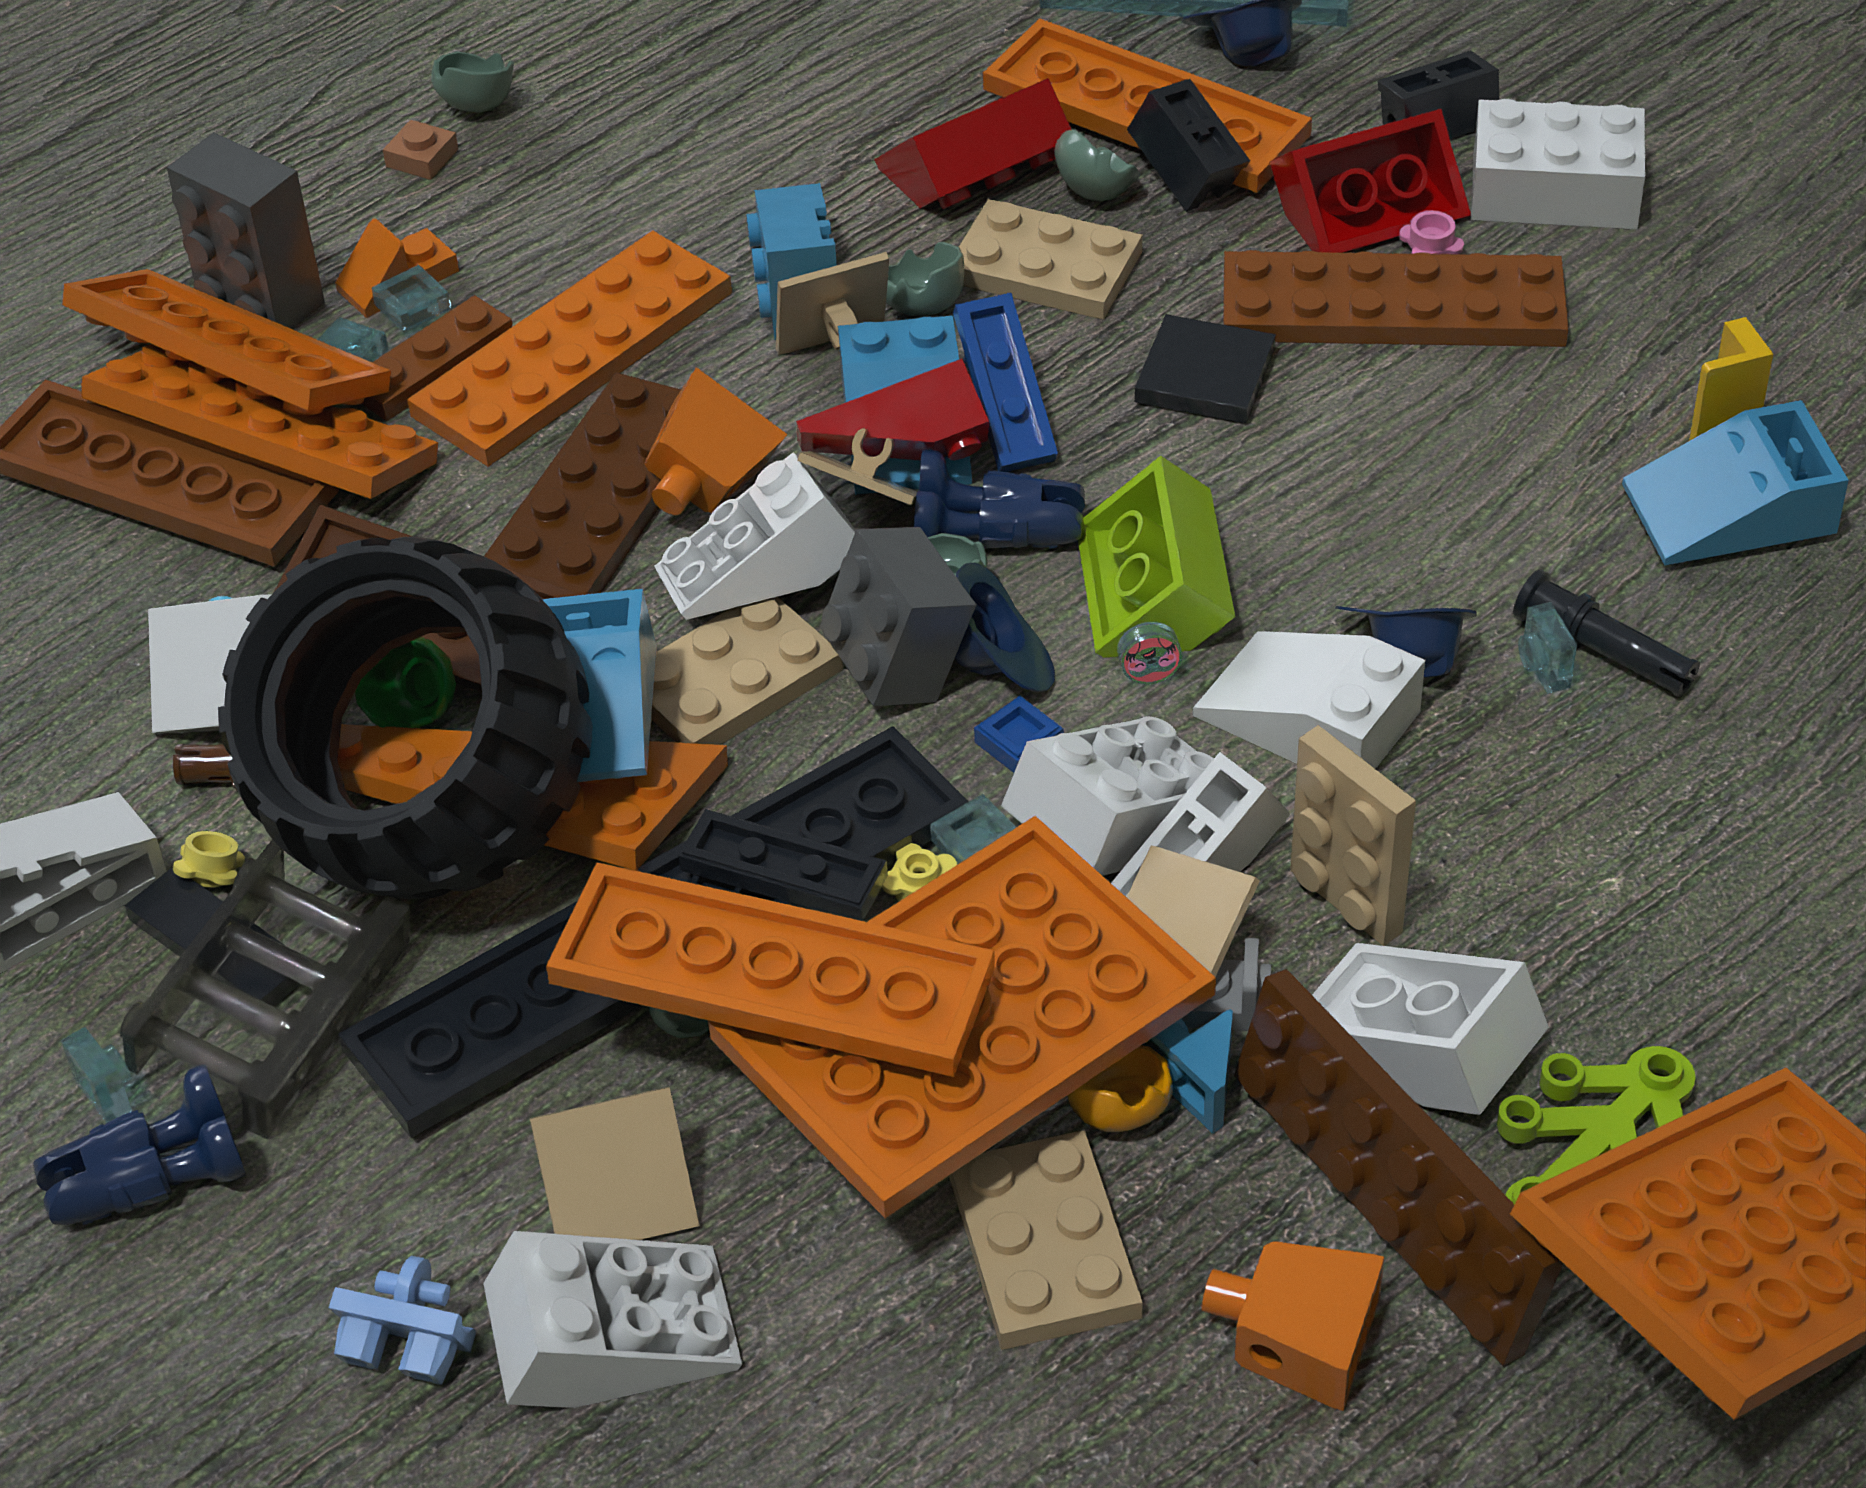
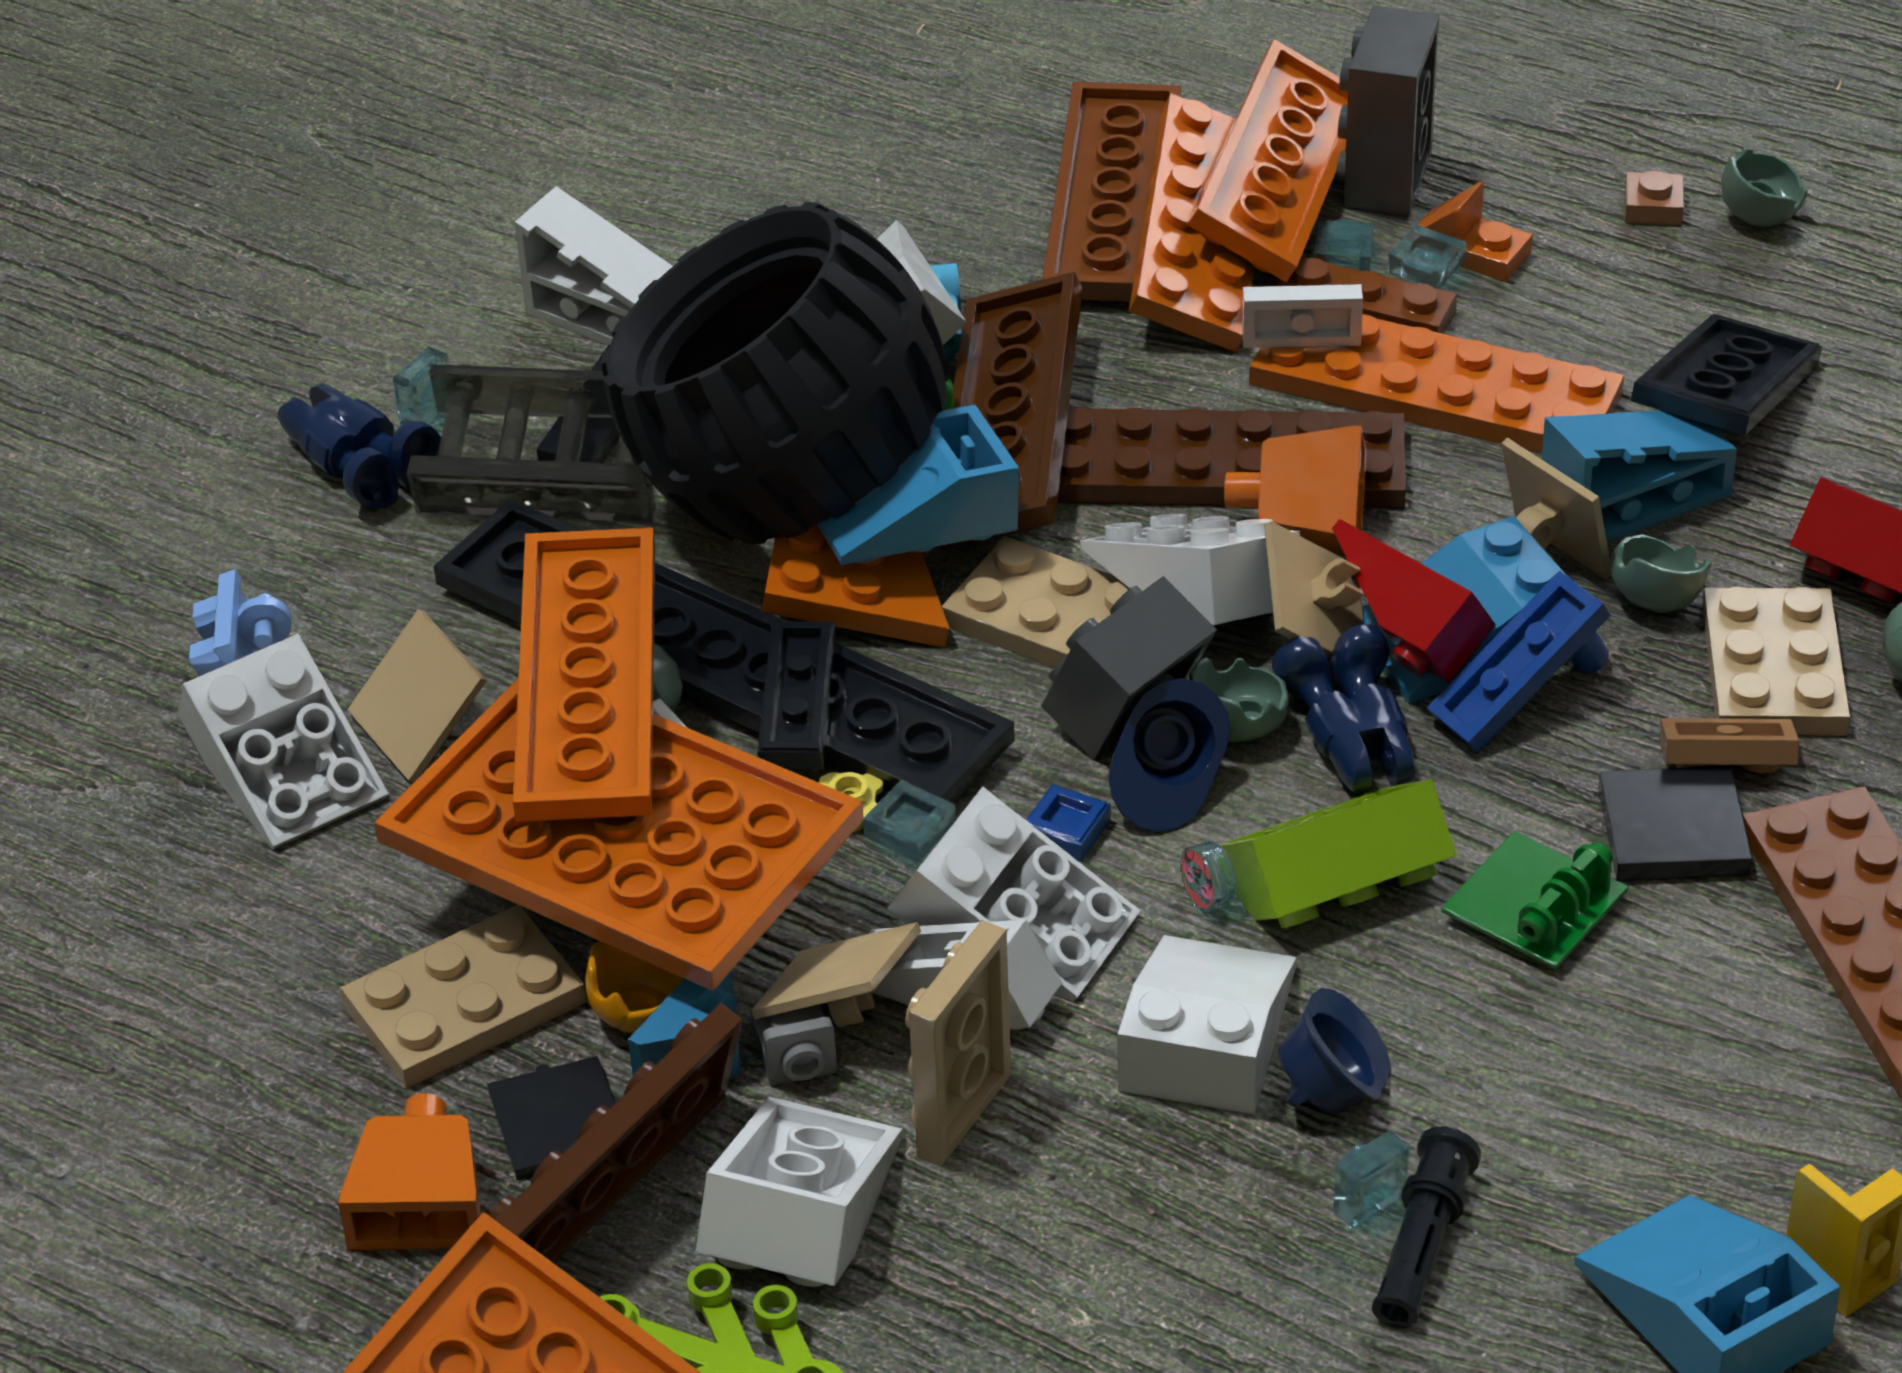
camera: 70 degrees right, 5 degrees down
none -> black piece [487,1056,615,1180]
none -> white plate [1242,284,1363,348]
none -> green hinge [1441,831,1628,969]
none -> black tile [1631,314,1823,435]
none -> medium nougat plate [1659,718,1799,773]

